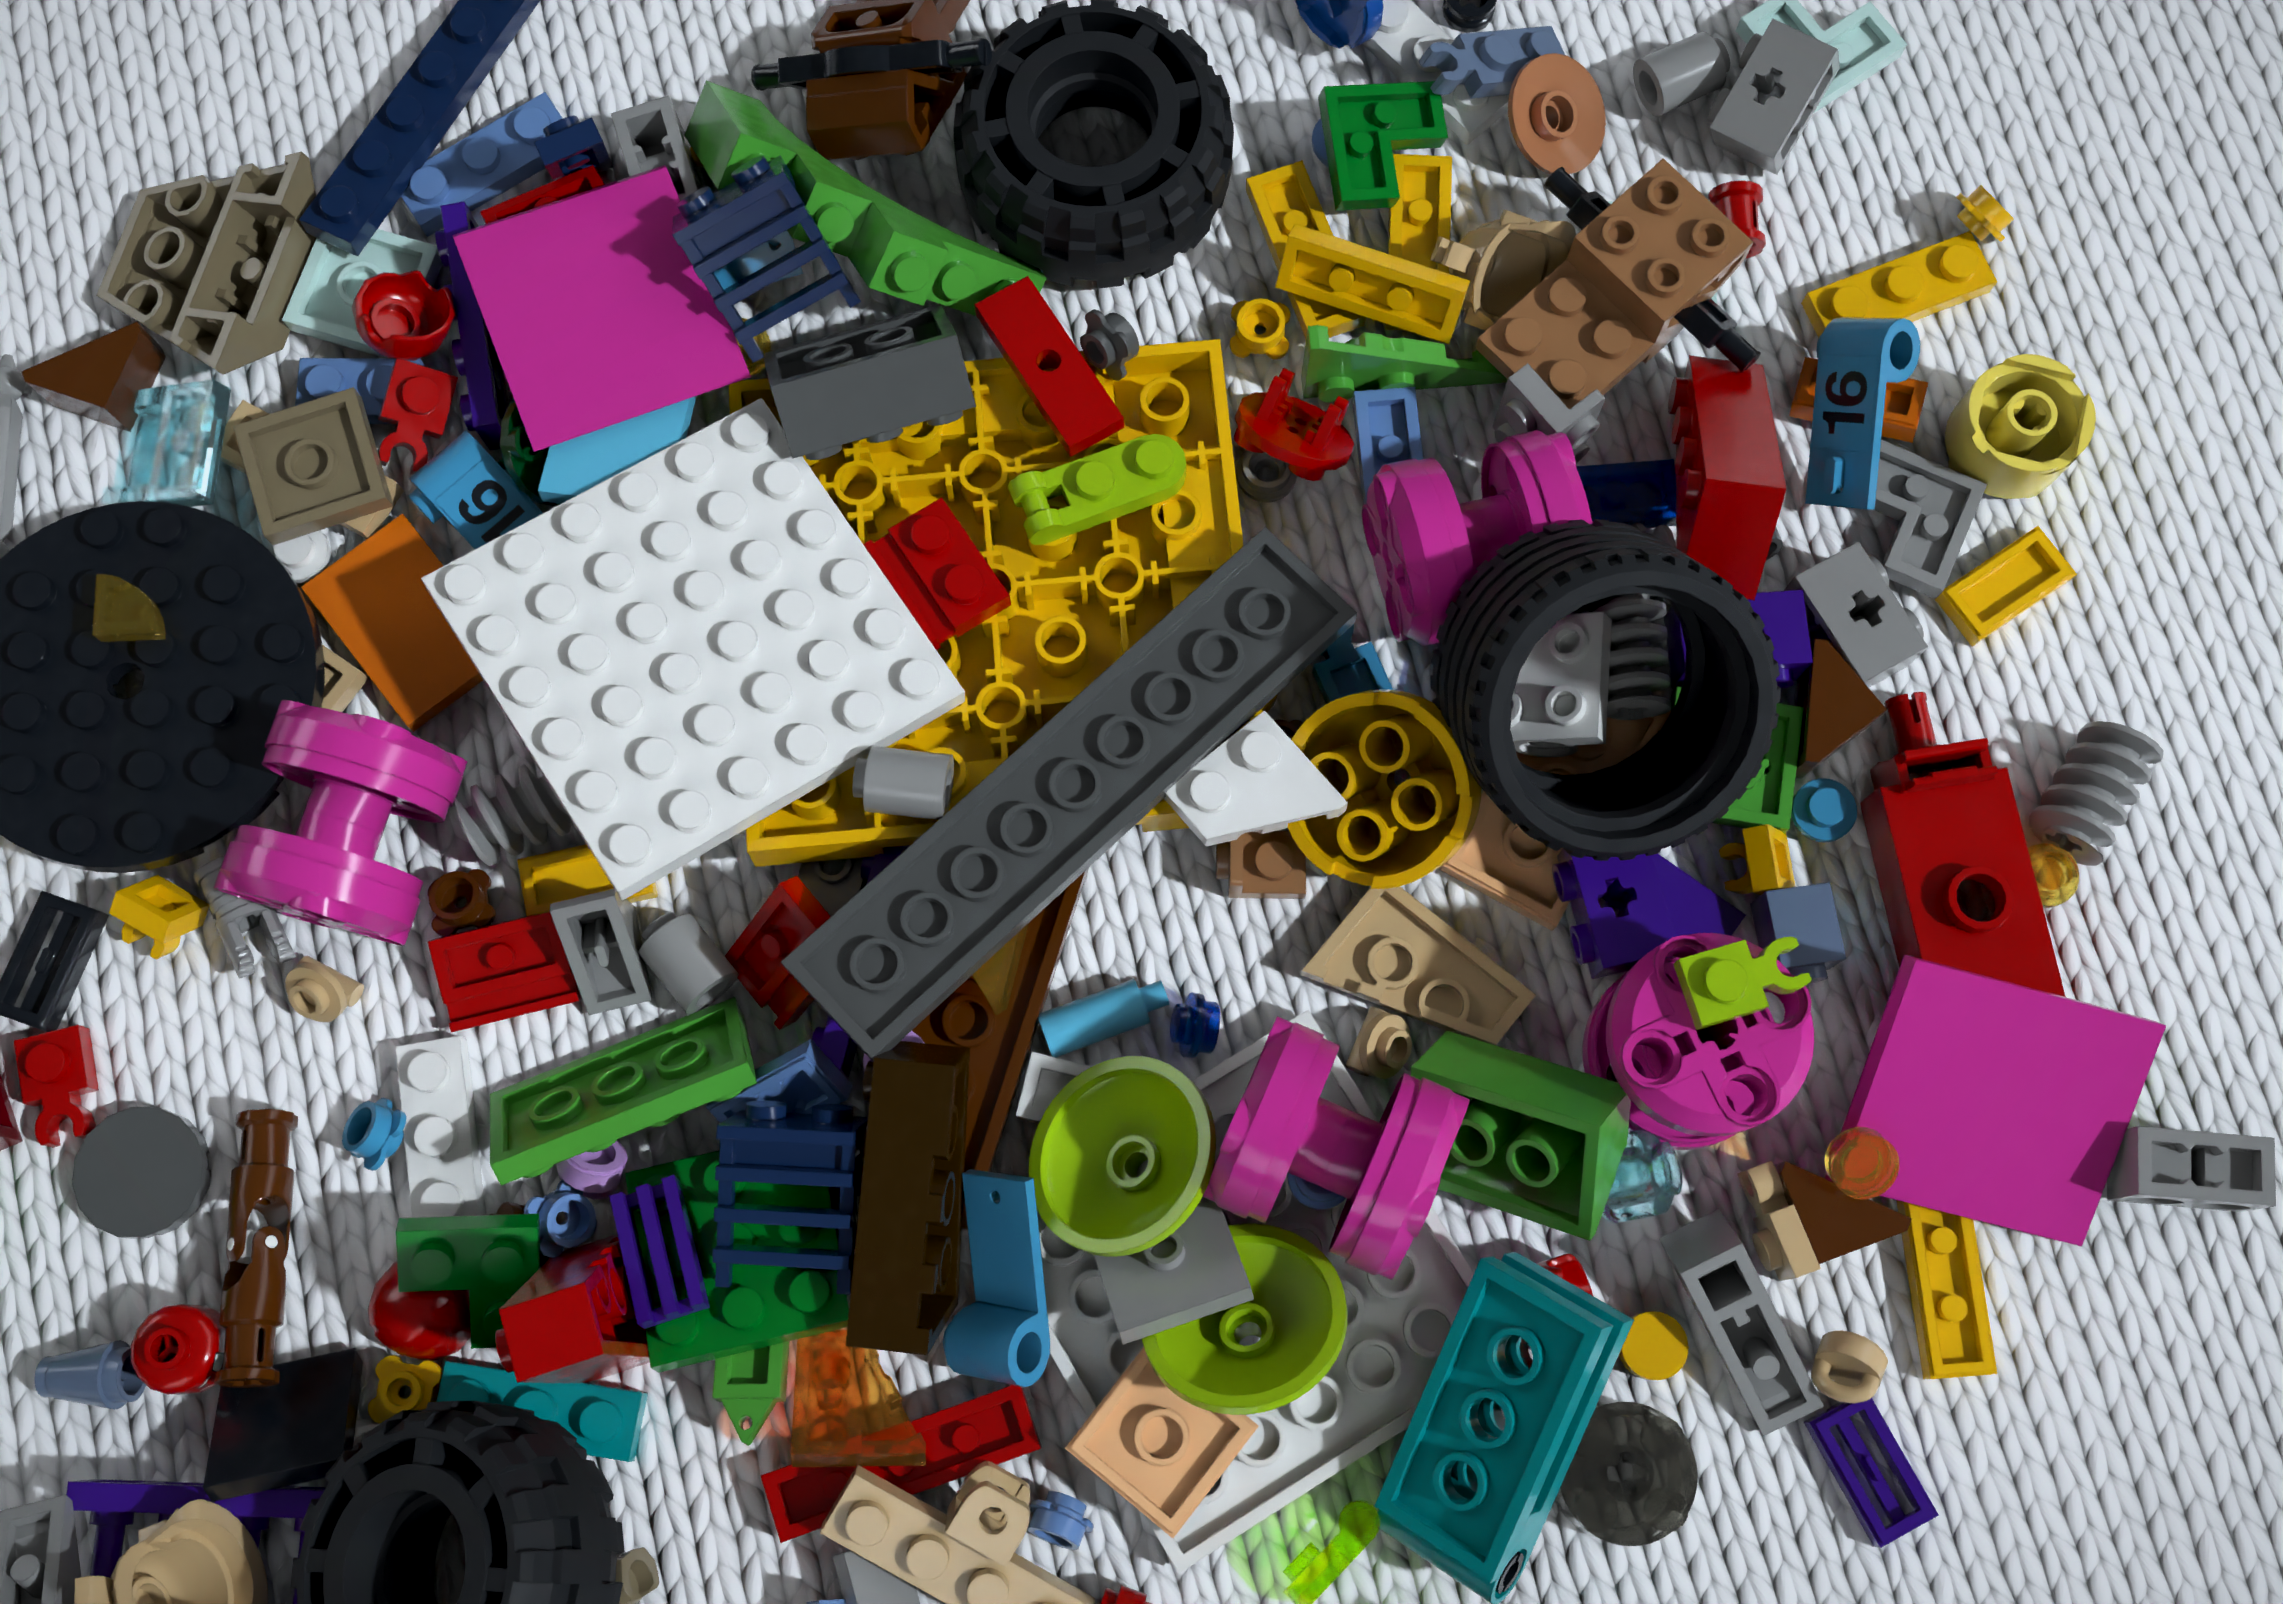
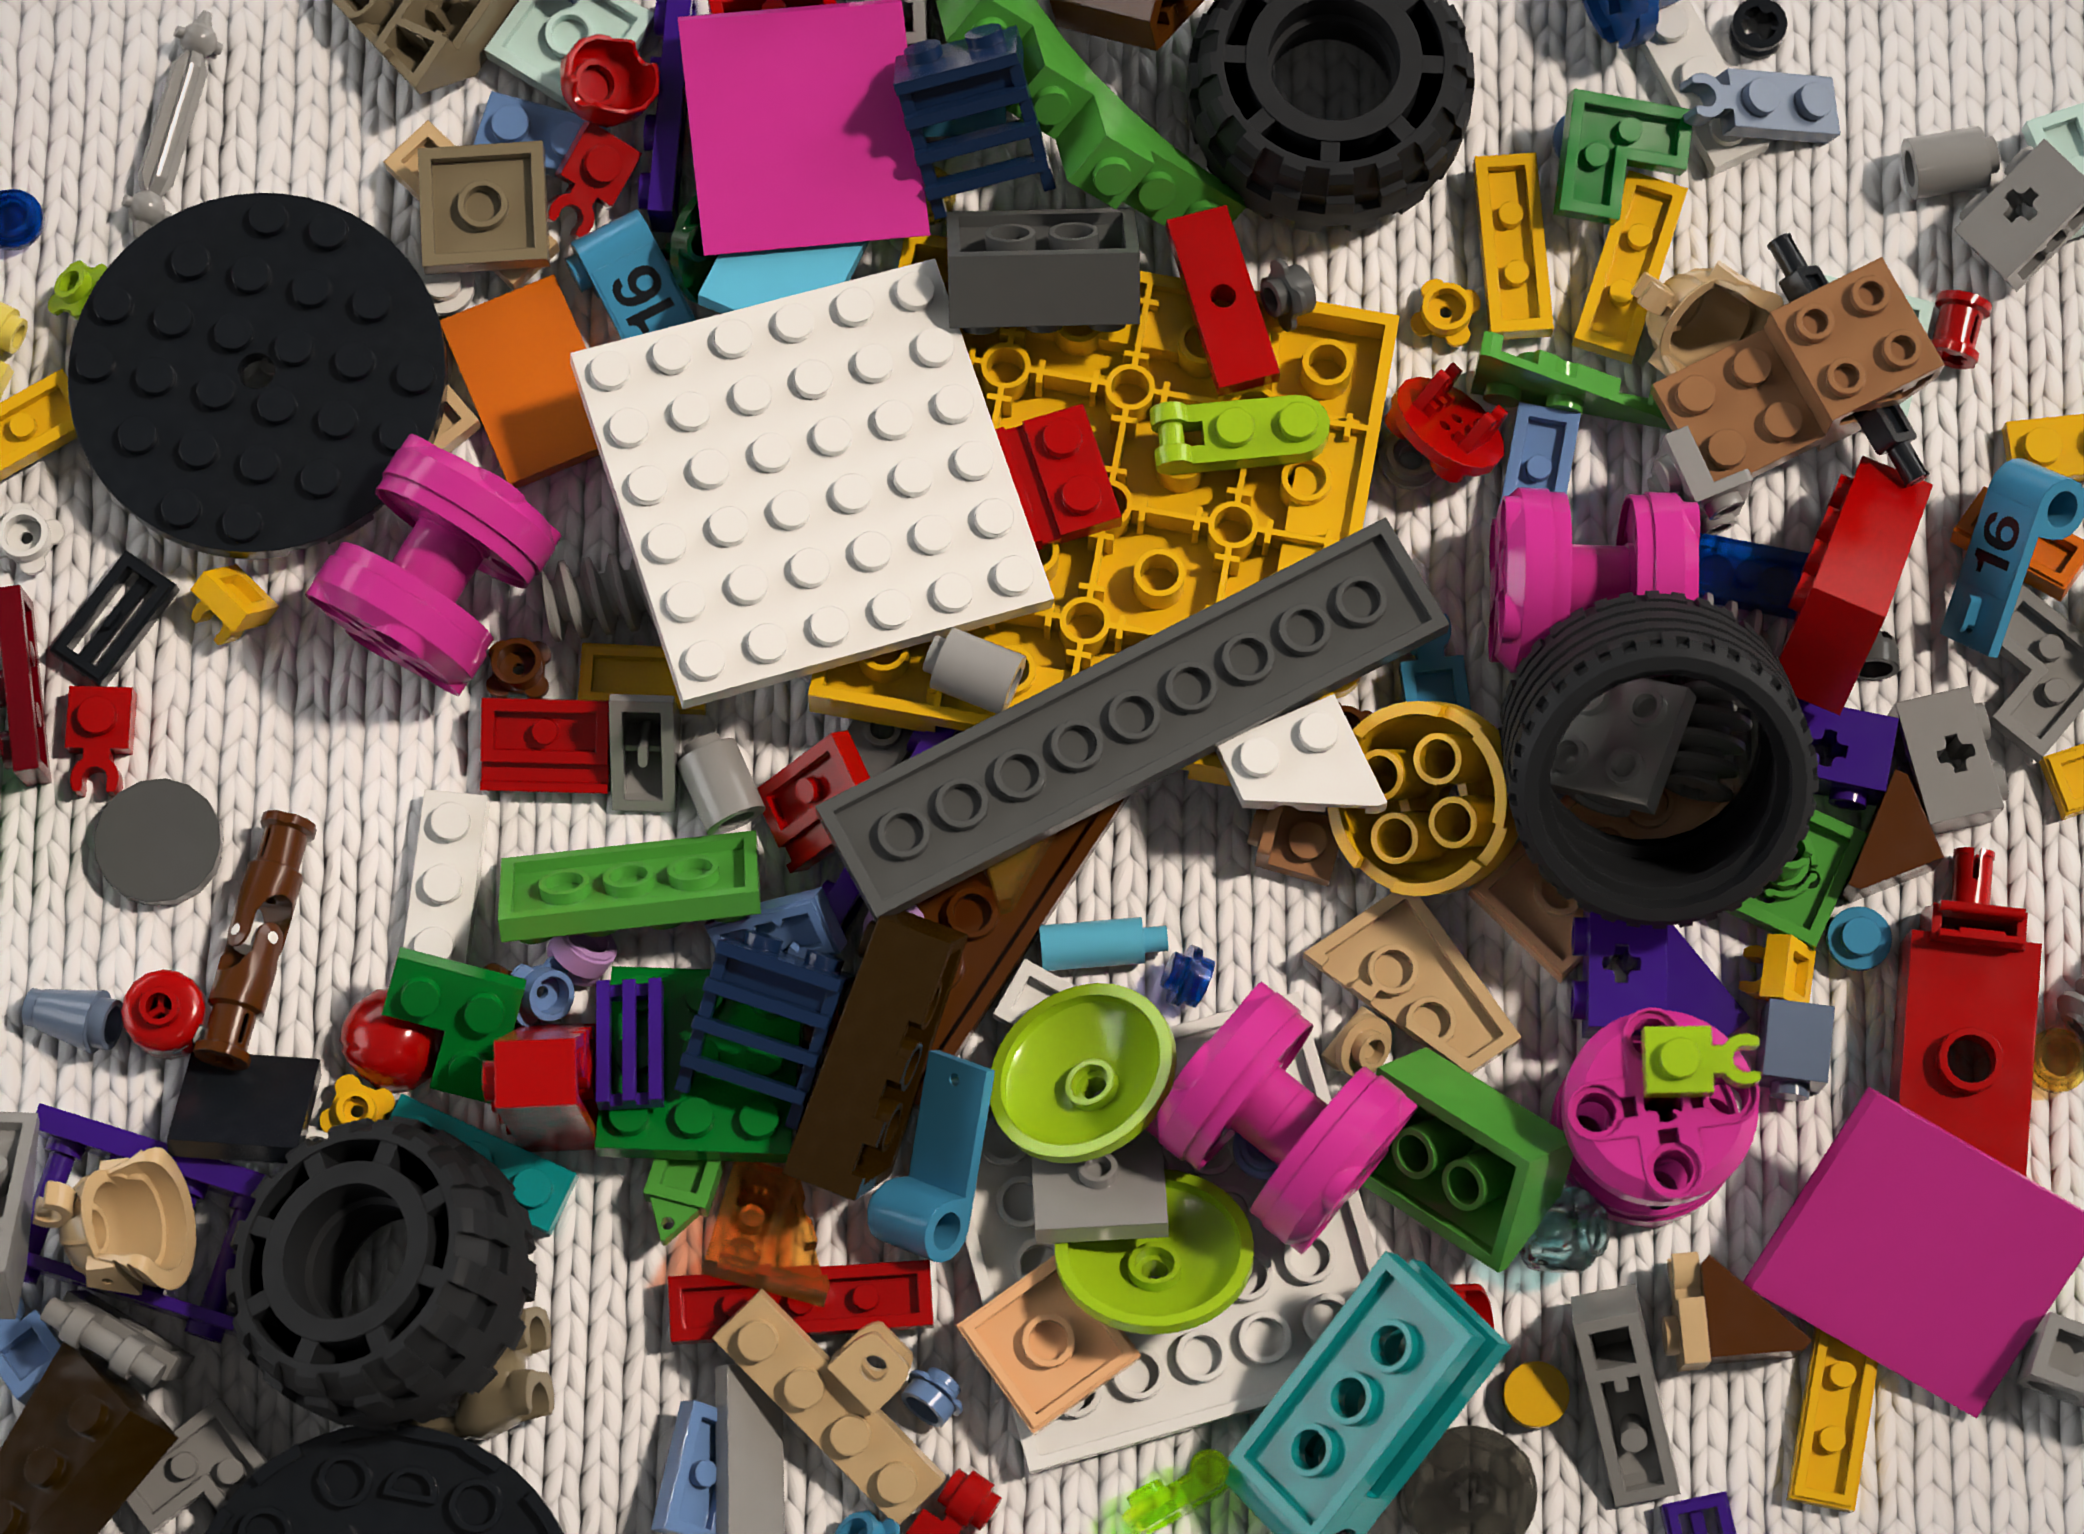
camera: 15 degrees right, 0 degrees up
reddish brown slope [21,322,166,432] -> none
clear yellow tile [92,574,166,642] -> none
clear light blue plate [118,379,231,507] -> none
light grey hinge [194,856,296,979] -> none
tan plate [285,956,364,1022] -> none
dark azure plate [342,1098,406,1171] -> none
yellow plate [1275,223,1470,344] -> none
nougat dish [1508,53,1606,174] -> none
tan tile [1811,1330,1888,1404] -> none
tile [1825,1127,1899,1199] -> none

